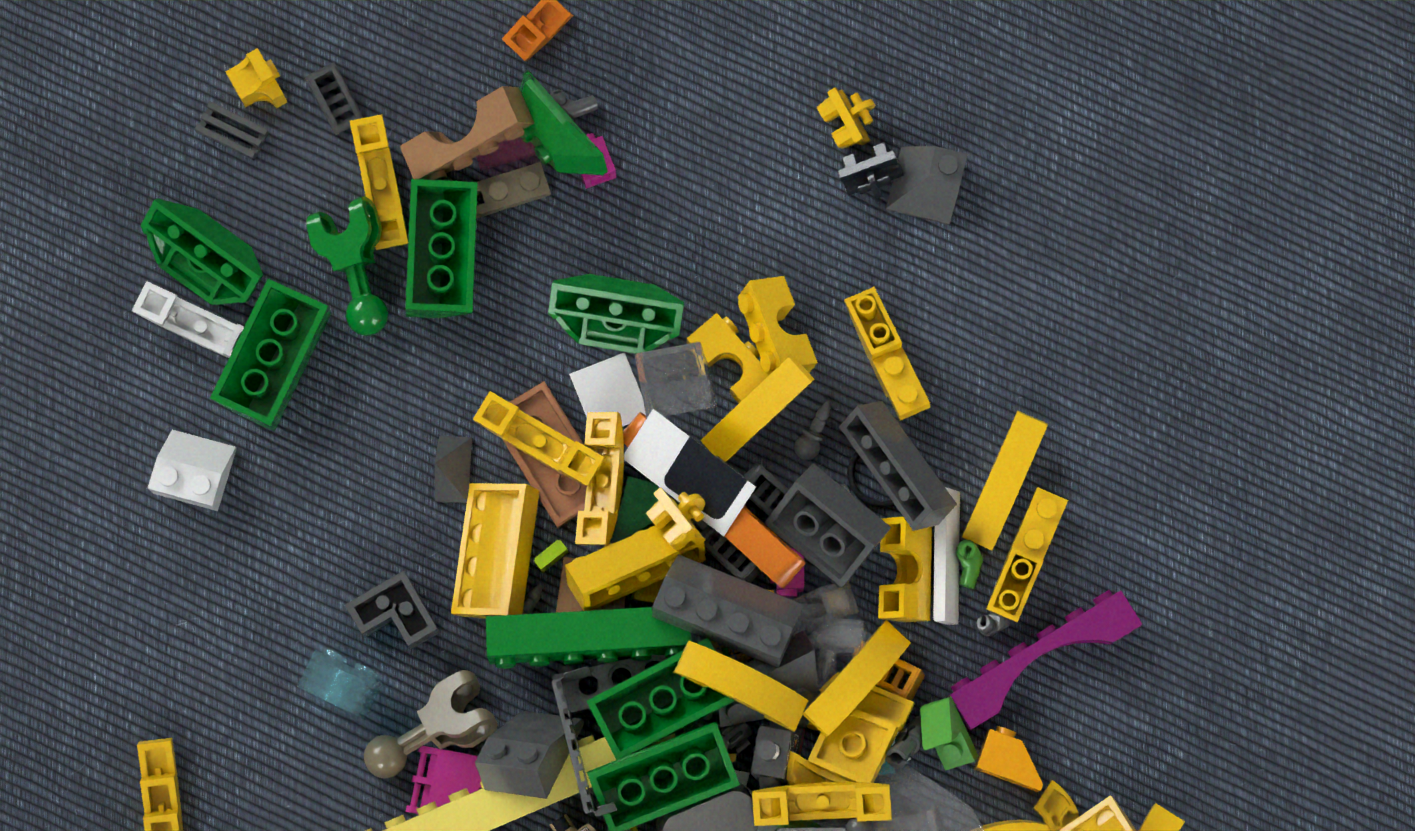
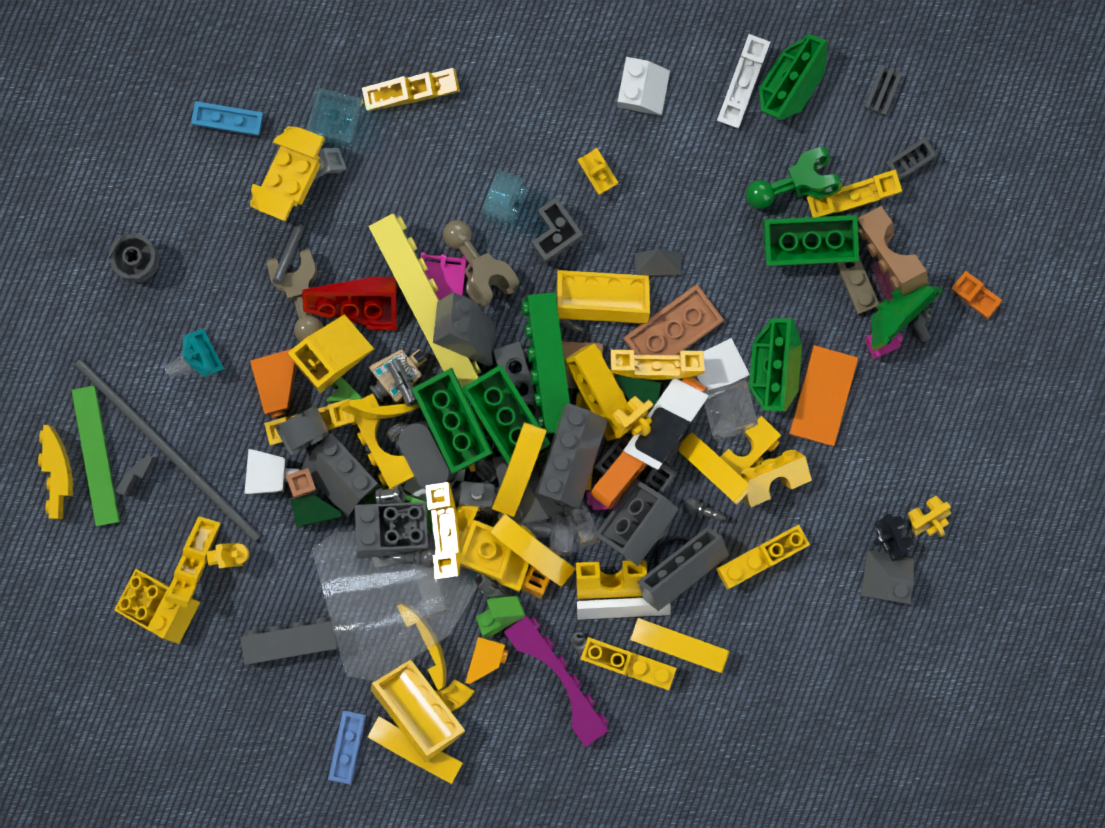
camera: 85 degrees right, 5 degrees up
green slope [210,279,332,432] -> none
yellow brick [225,48,287,109] -> none
yellow slope [473,391,605,487] -> none
lime tile [534,540,569,573] -> none
dark grey piece [552,666,617,817] -> none
bright green arm [956,540,983,589] -> none
none -> yellow hips [577,148,618,195]
none -> orange tile [789,345,858,447]

